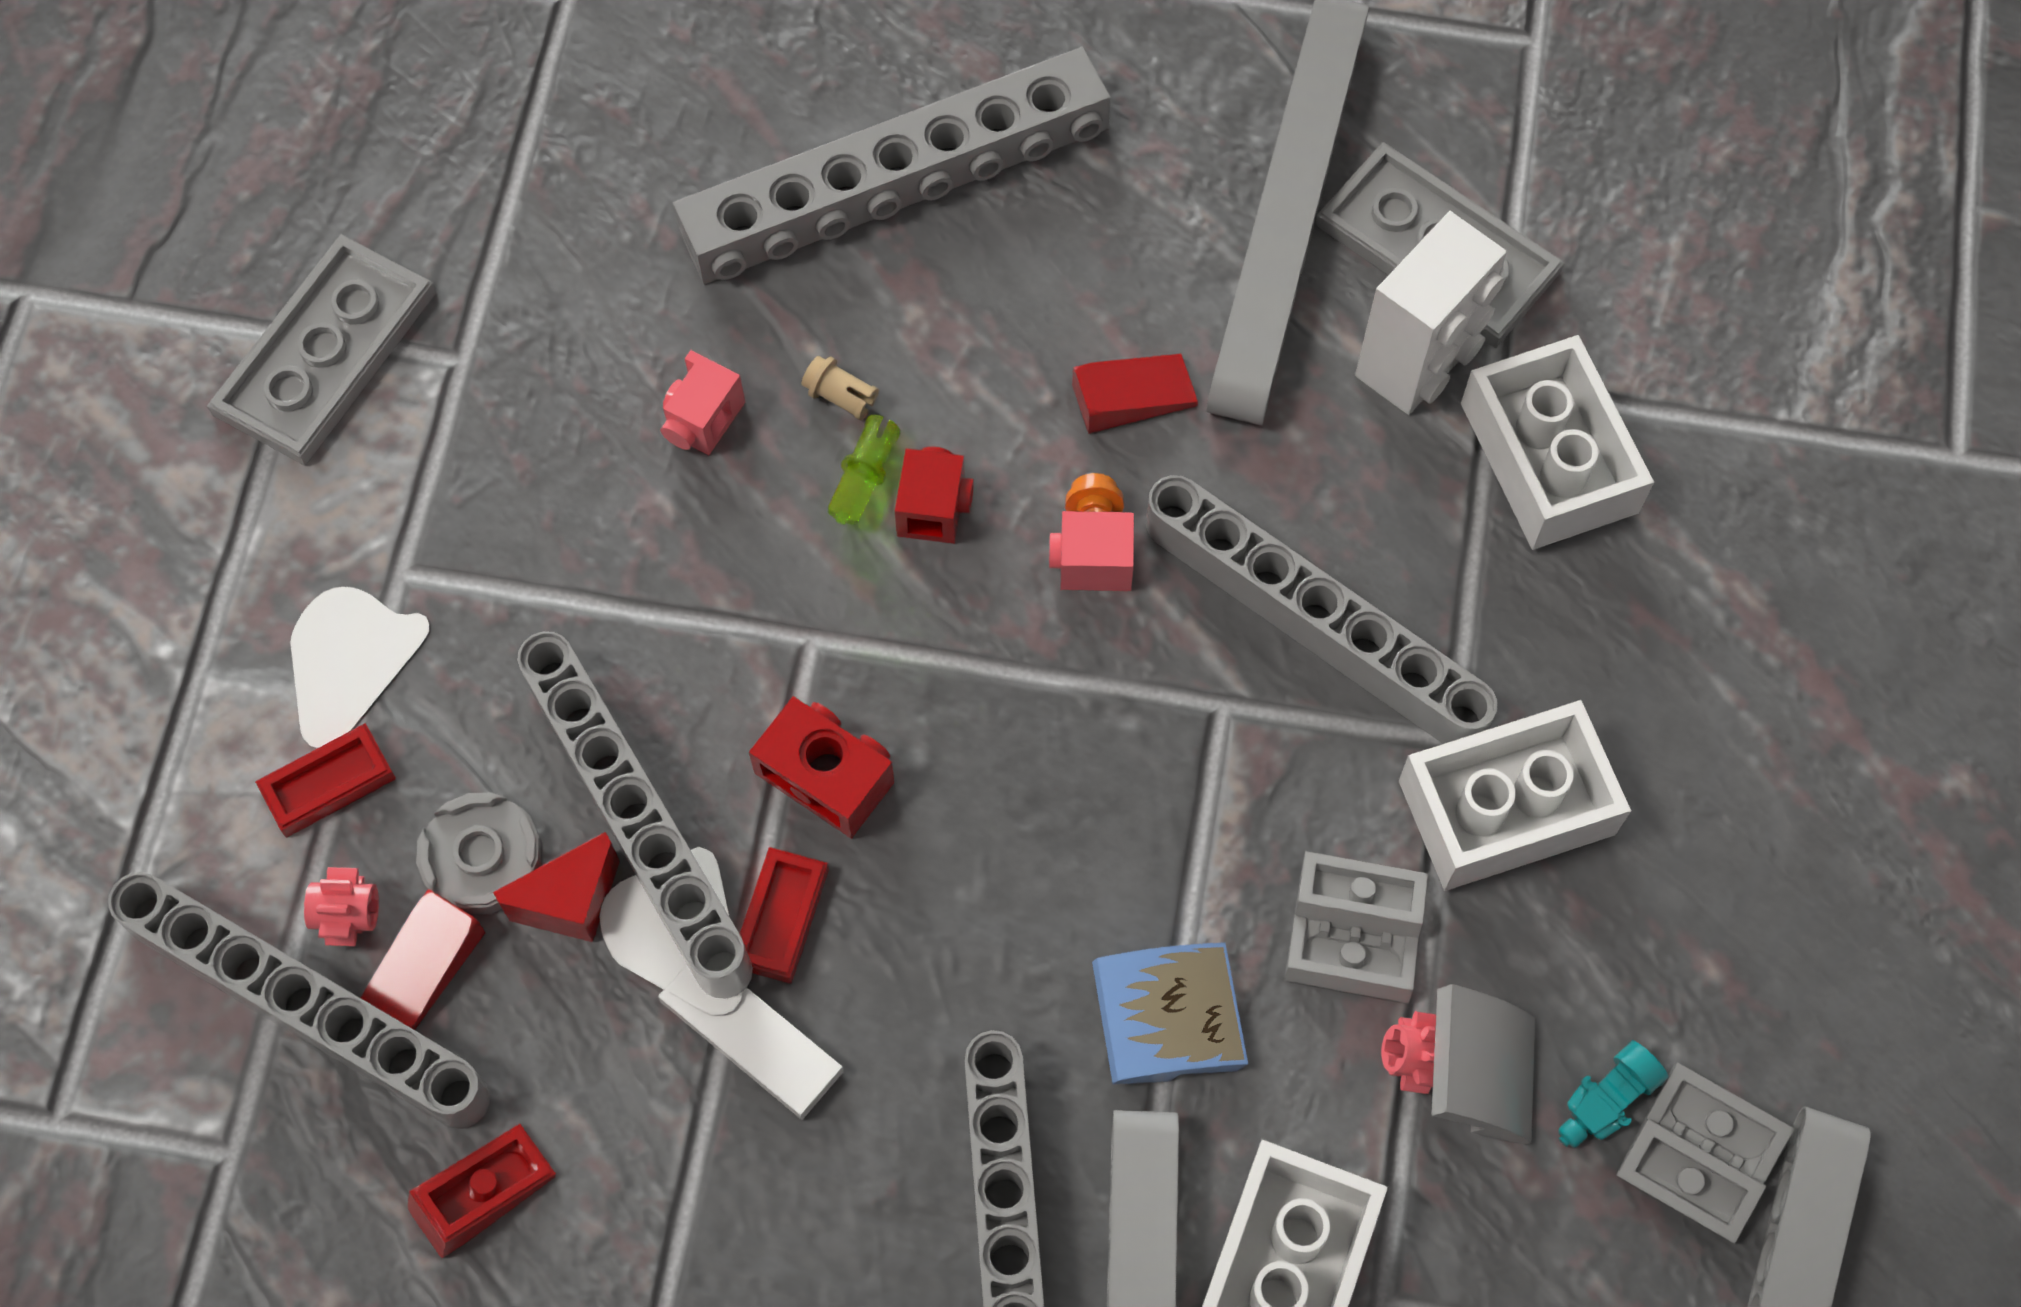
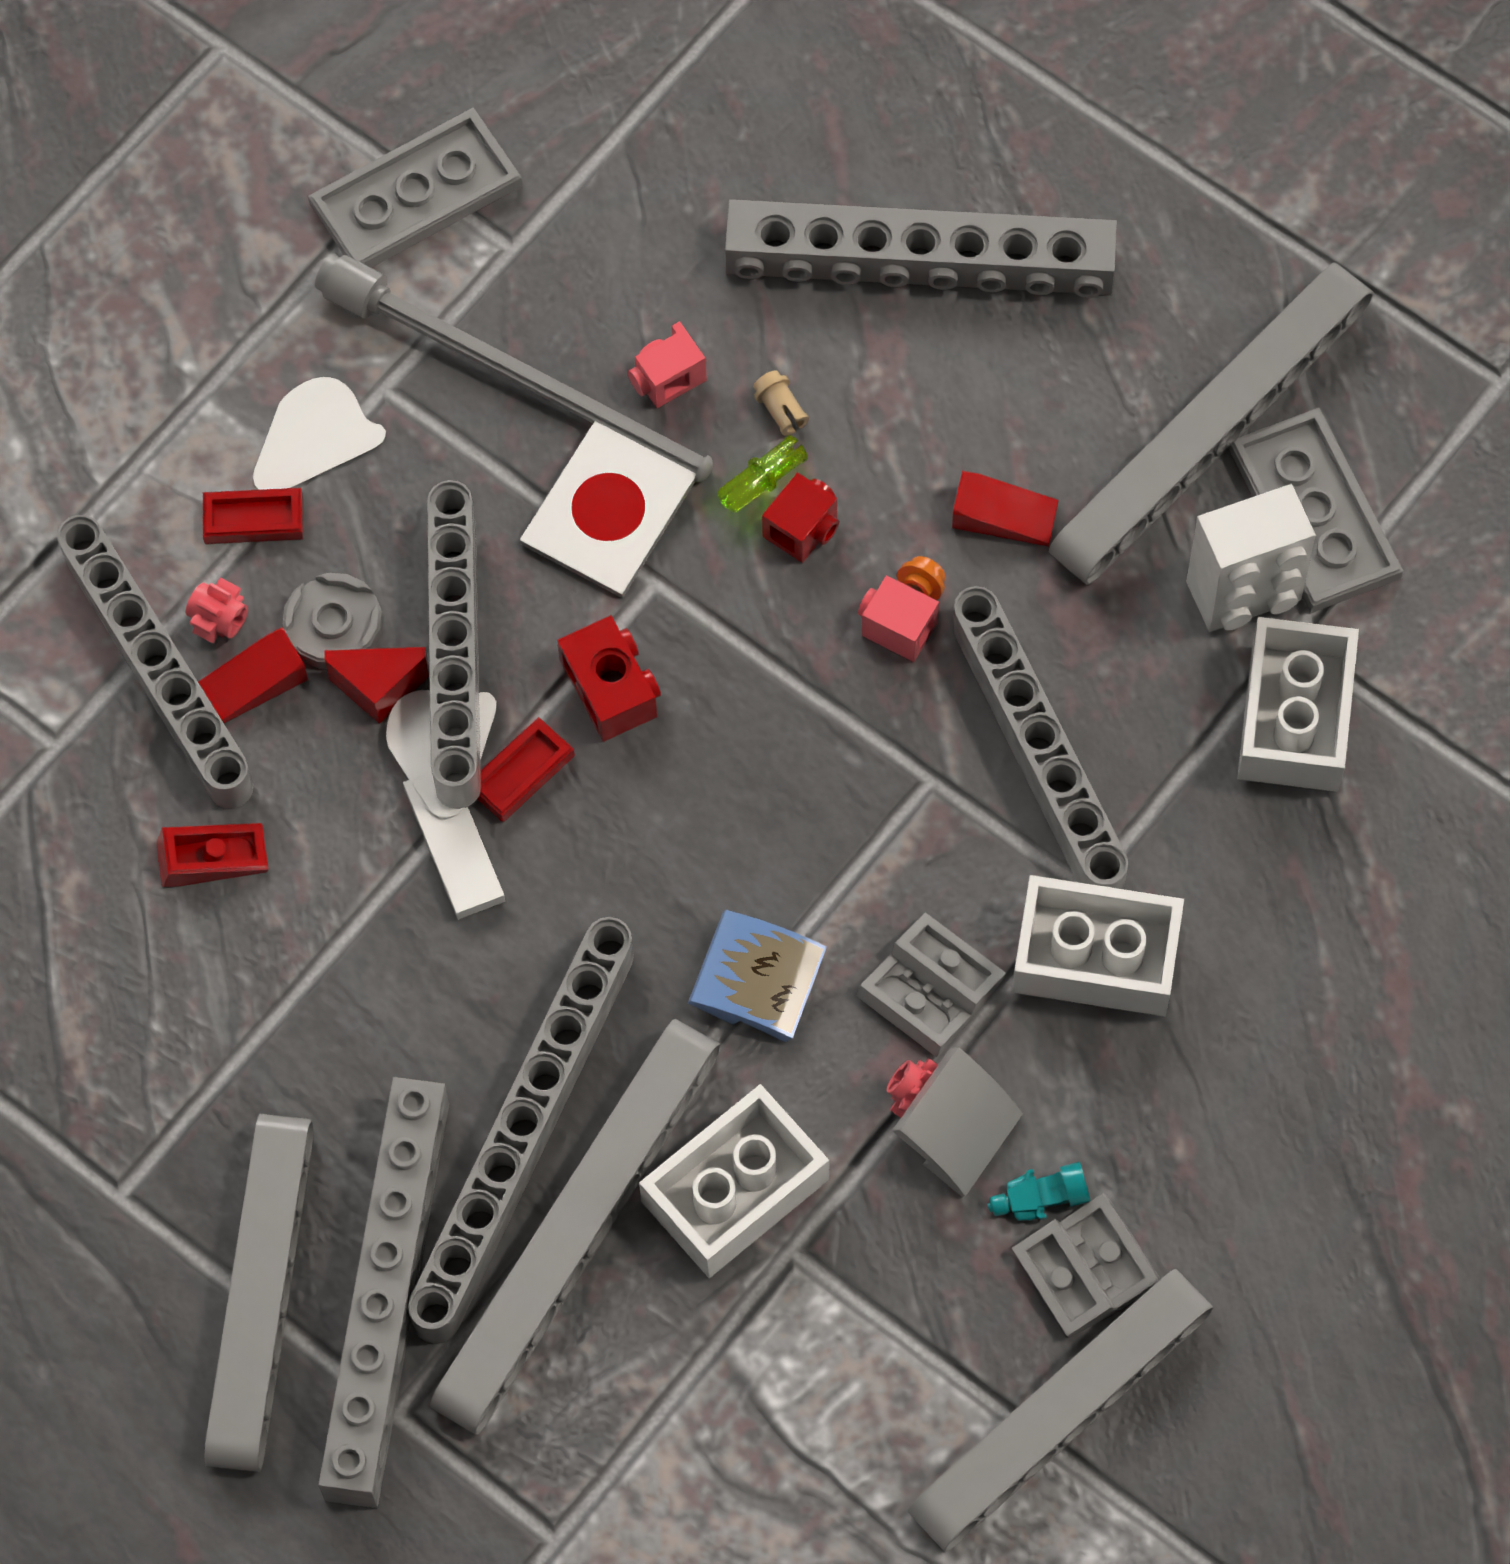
camera: 30 degrees right, 0 degrees up
none -> flag [315,254,713,598]

